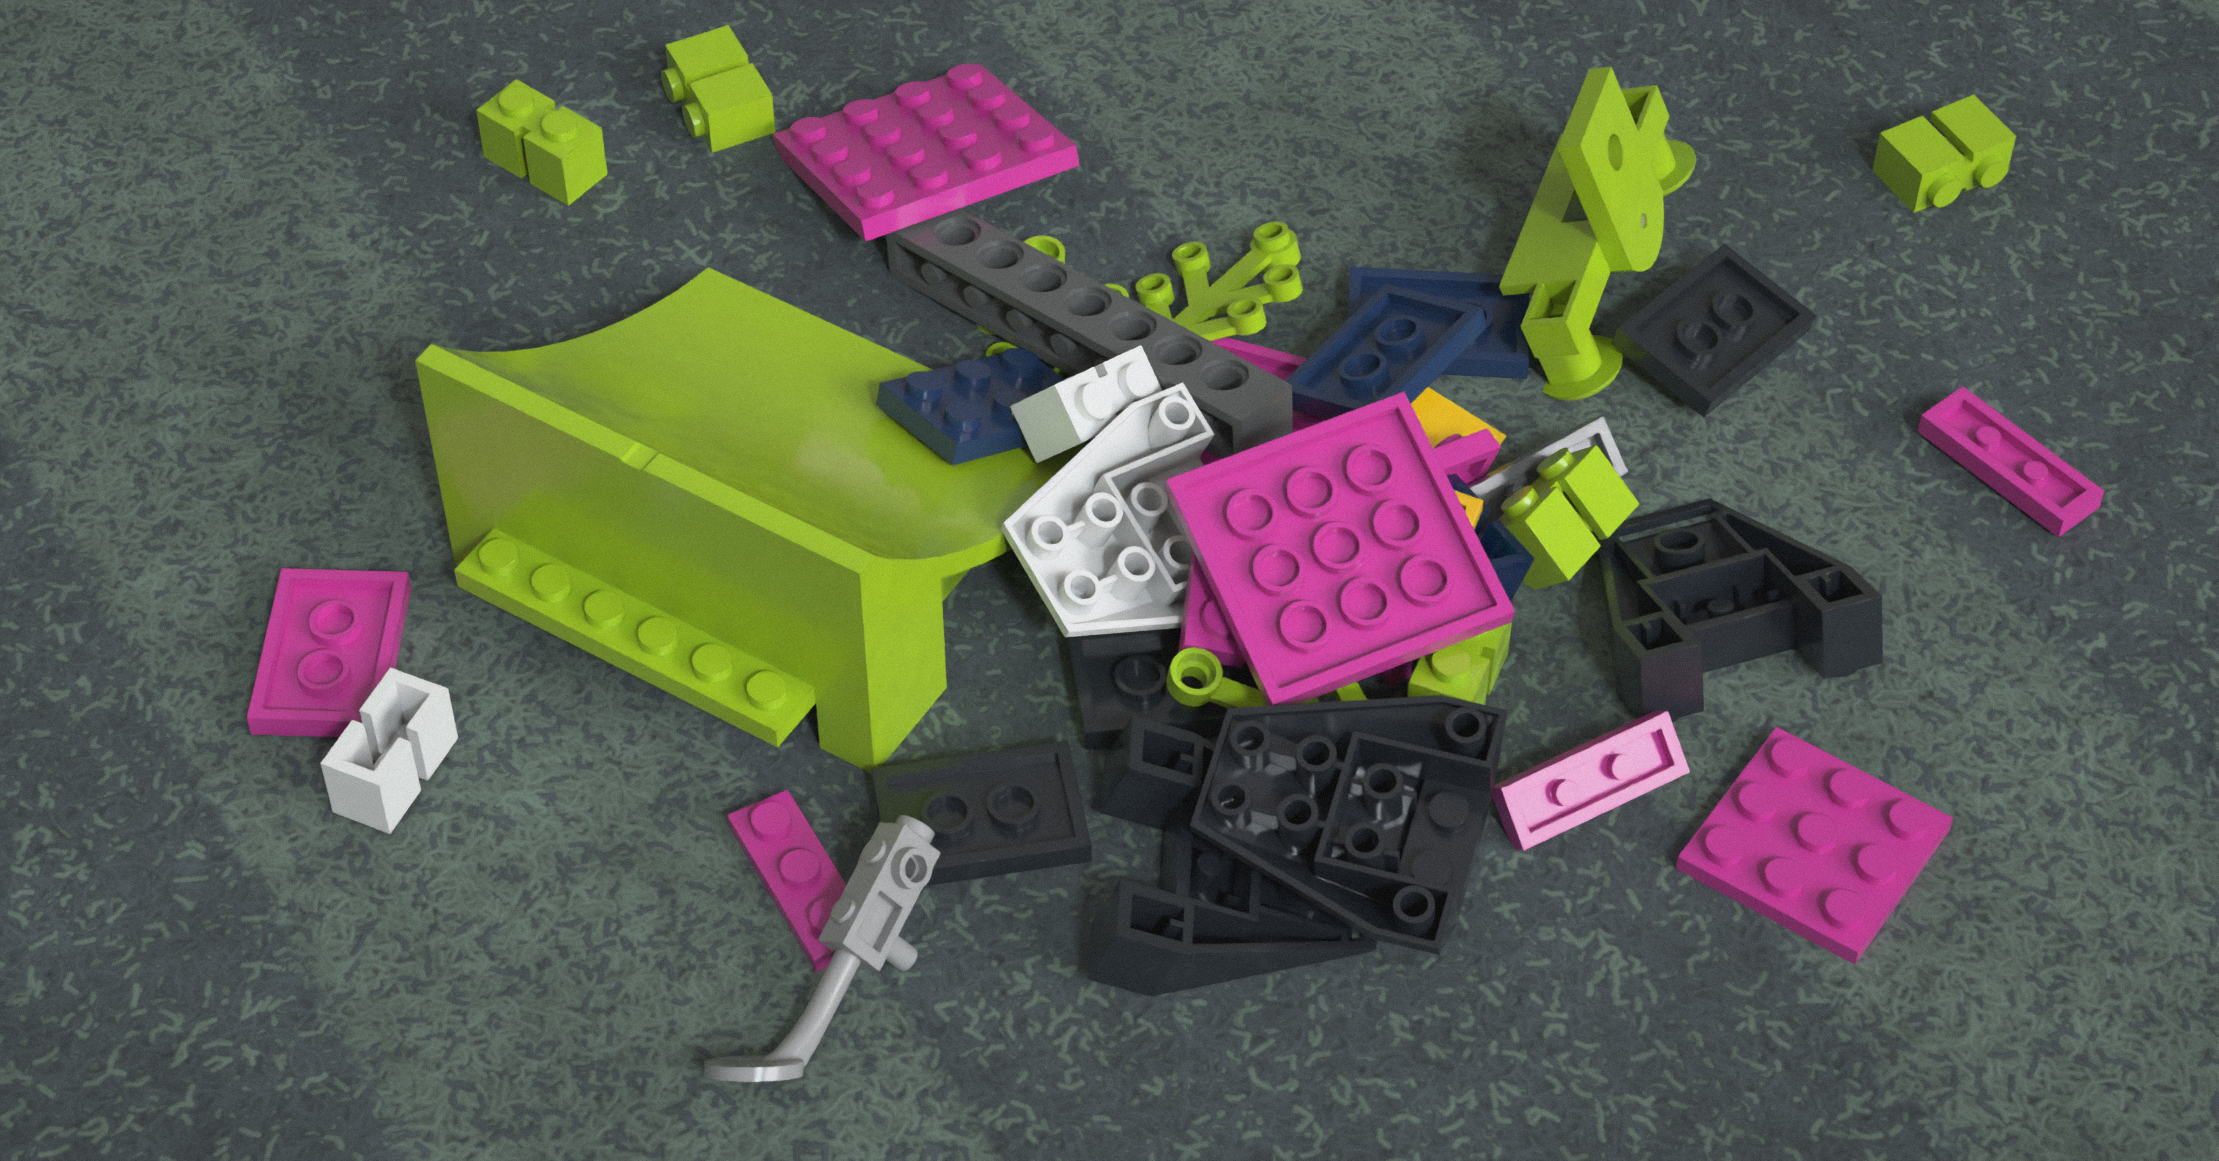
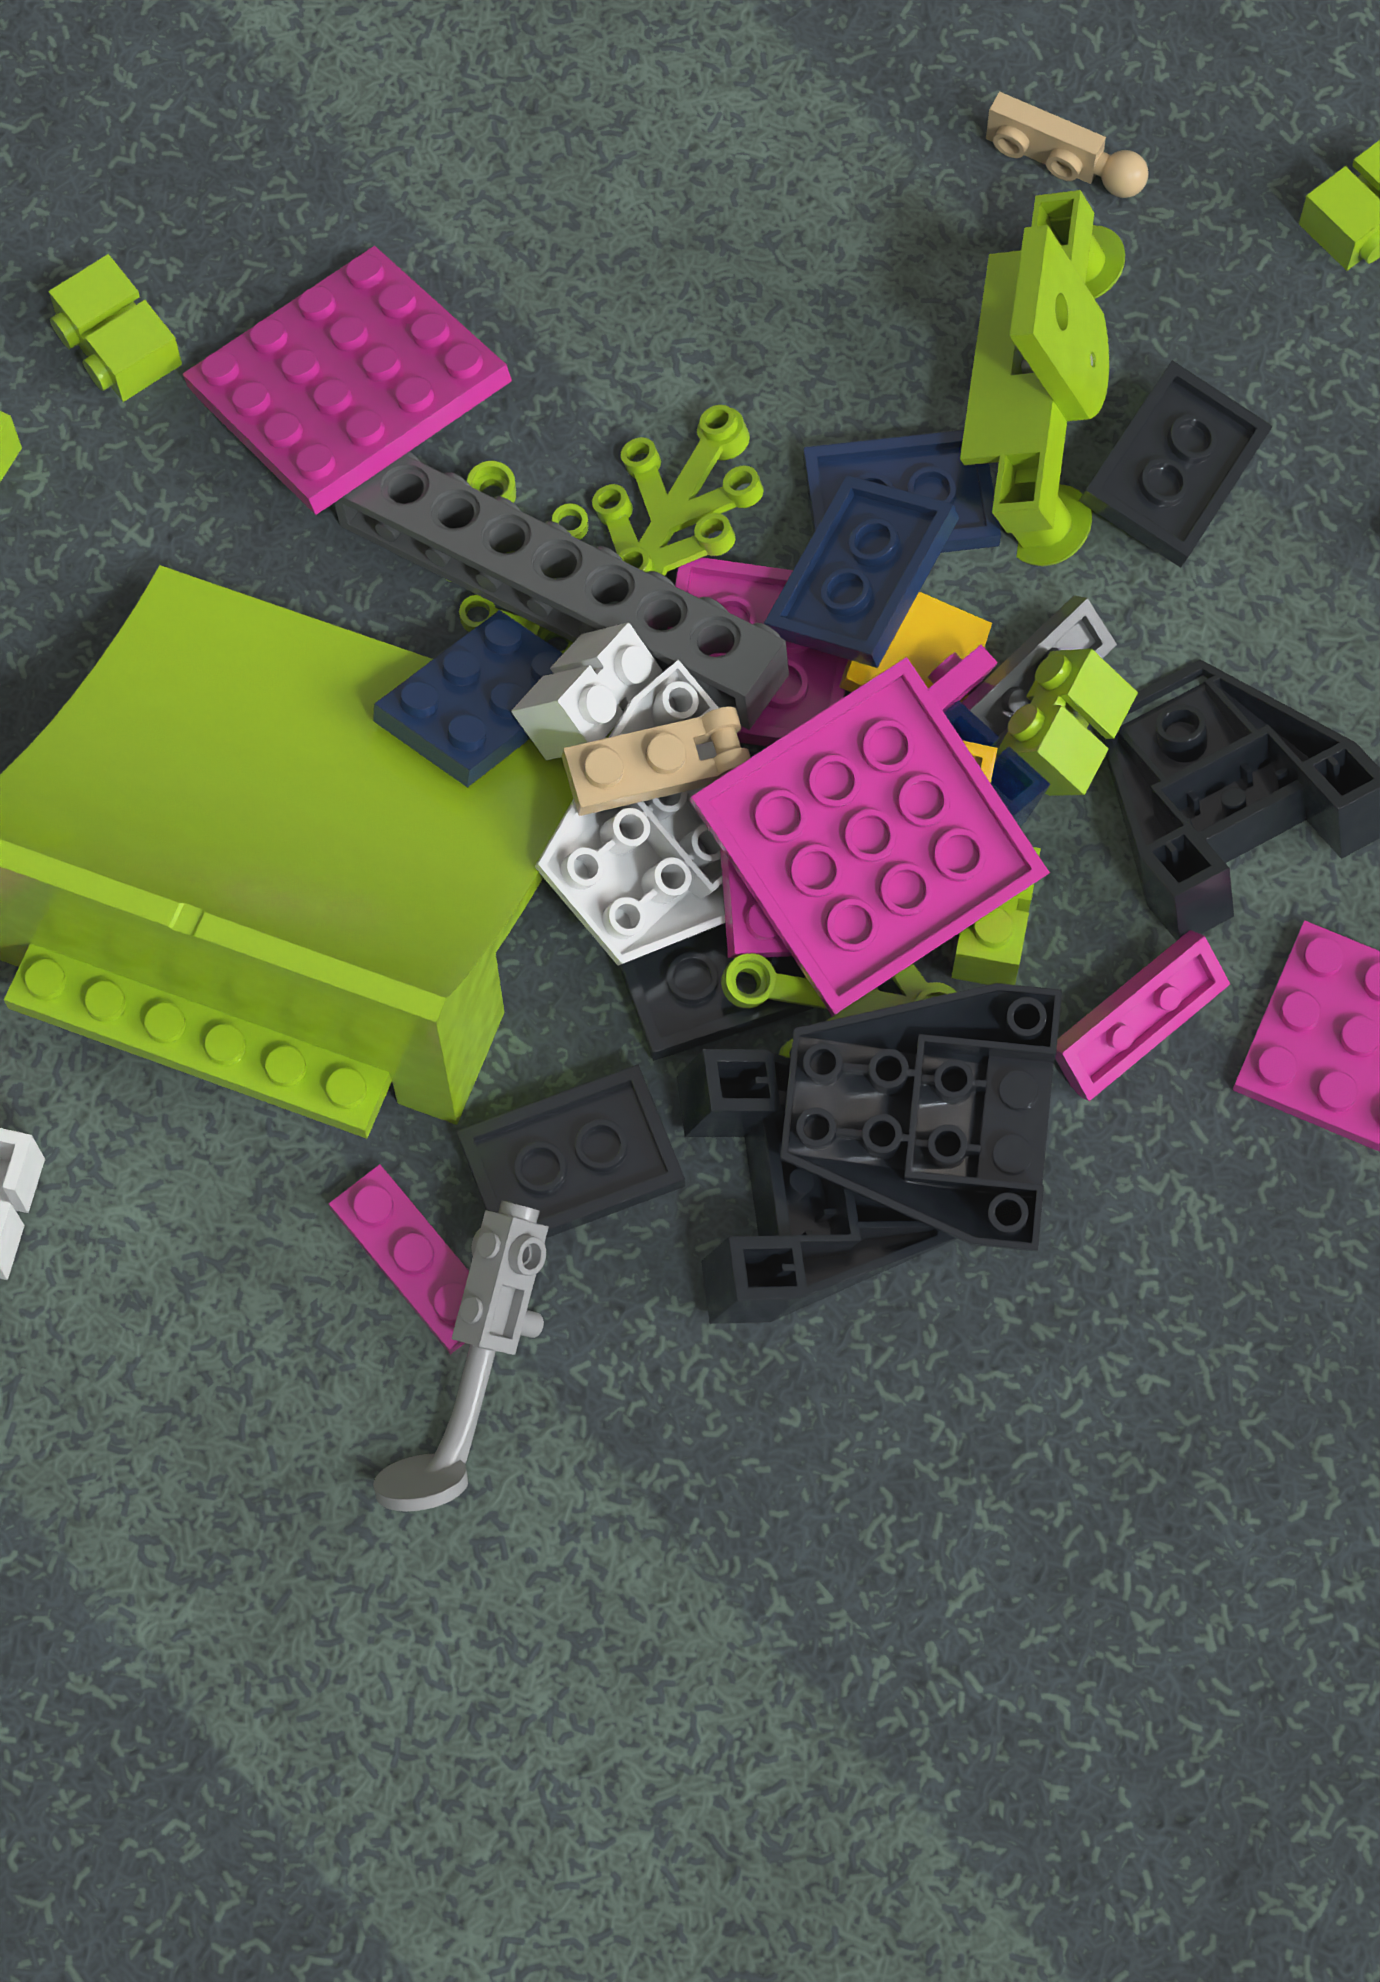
camera: 10 degrees left, 20 degrees up
none -> tan plate [562,707,751,816]
none -> tan plate [986,91,1148,198]

